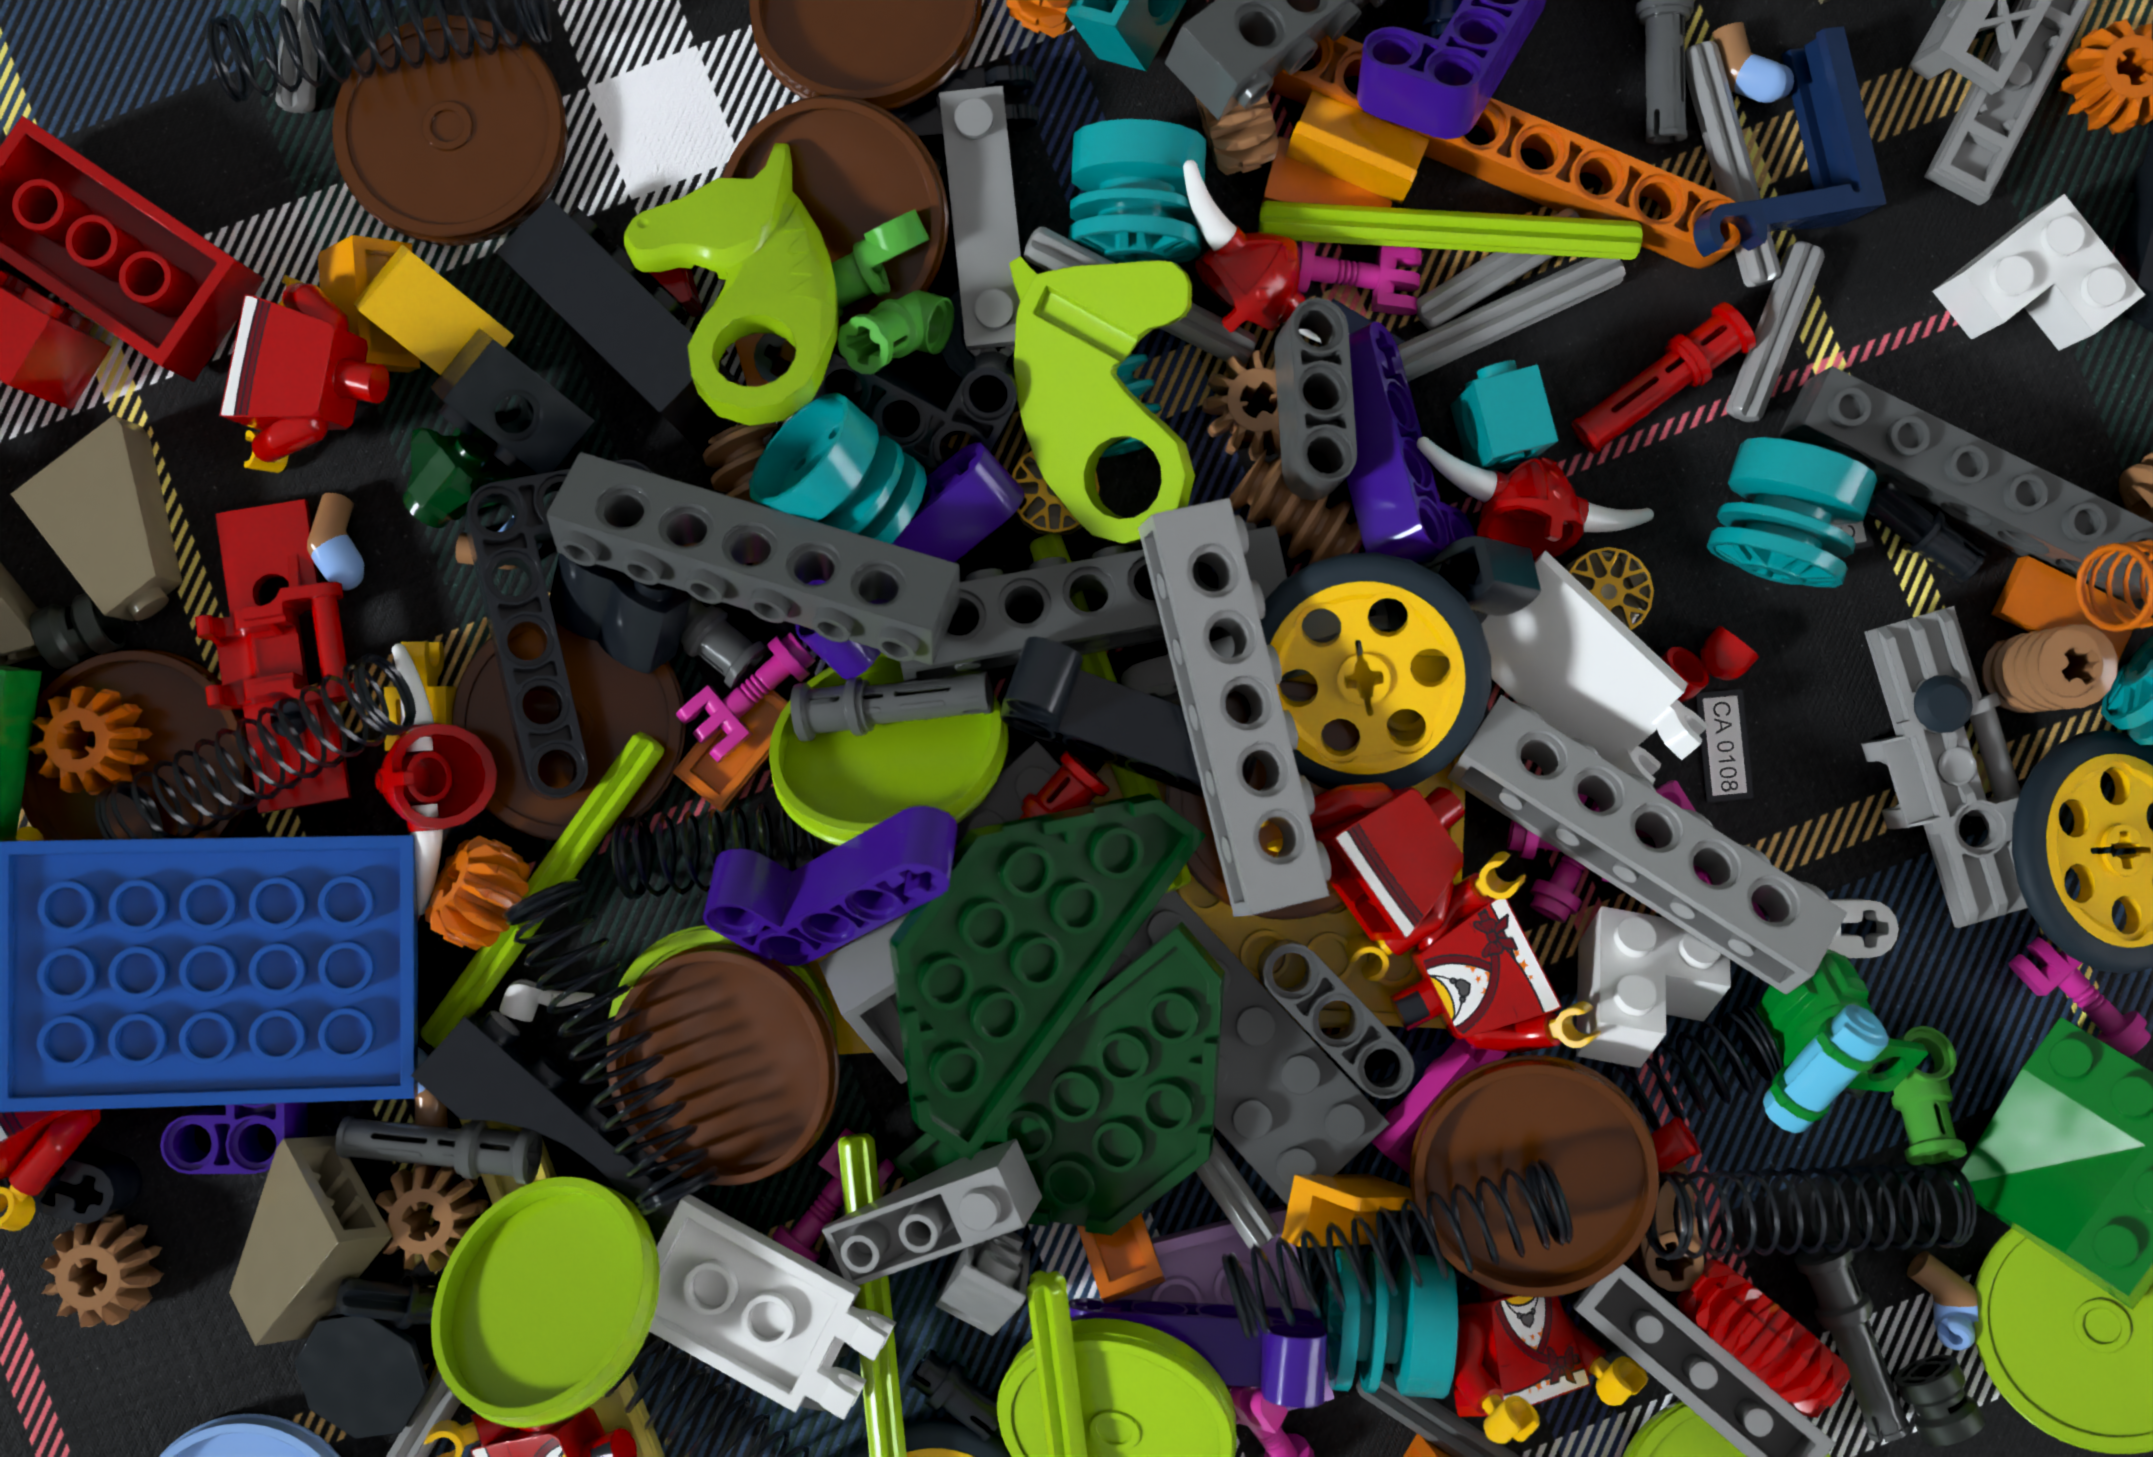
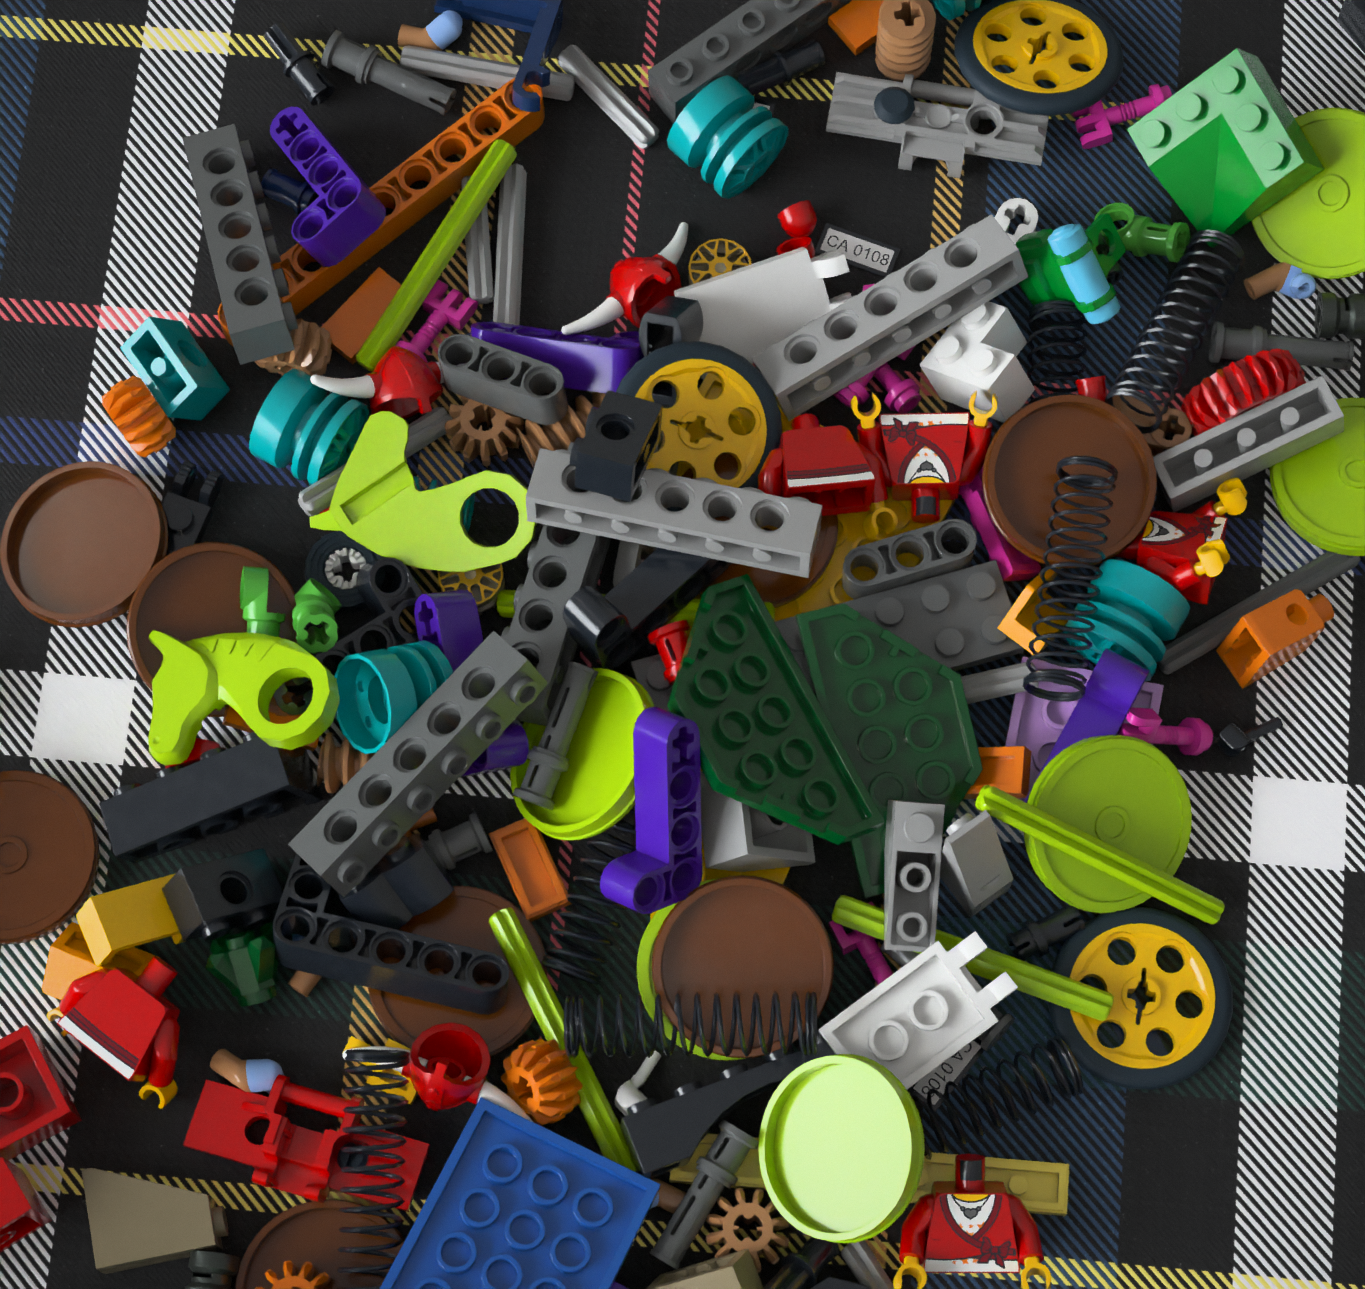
camera: 60 degrees left, 15 degrees down
dark pink hinge [676,632,816,763] -> none
light grey plate [939,86,1021,351] -> none
light orange panel [1285,90,1430,205] -> none
teal brick [1450,360,1558,471] -> none
red pin [1571,302,1756,455] -> none
none -> black brick [570,390,663,502]

